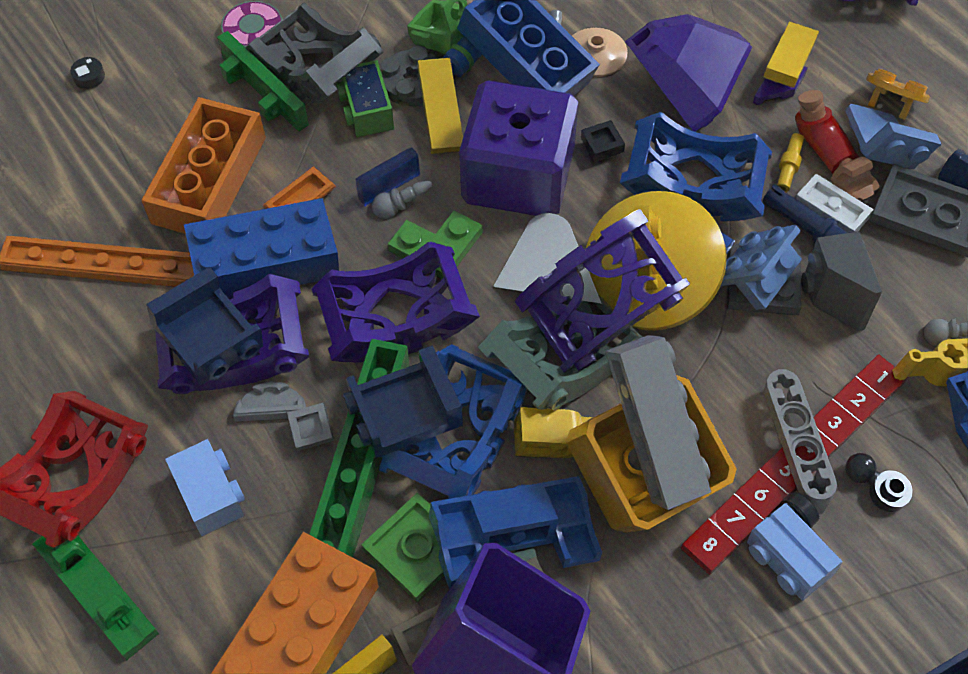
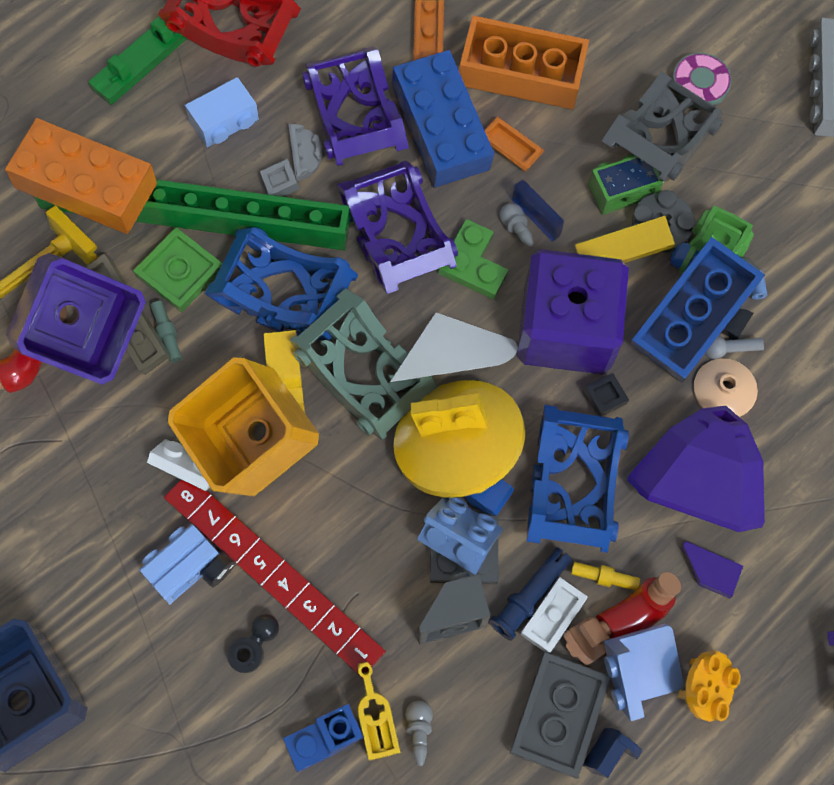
camera: 80 degrees right, 10 degrees up
dark blue panel [146,267,263,386] -> none
green hinge [217,31,309,132] -> none
dark blue panel [343,345,463,458] -> none
blue bracket [429,476,602,590] -> none
dark purple fence [515,209,690,373] -> none
light grey brick [605,335,711,510] -> none
yellow tile [763,21,819,88] -> none
light grey beam [764,369,837,515] -> none
none -> white plate [147,439,210,491]

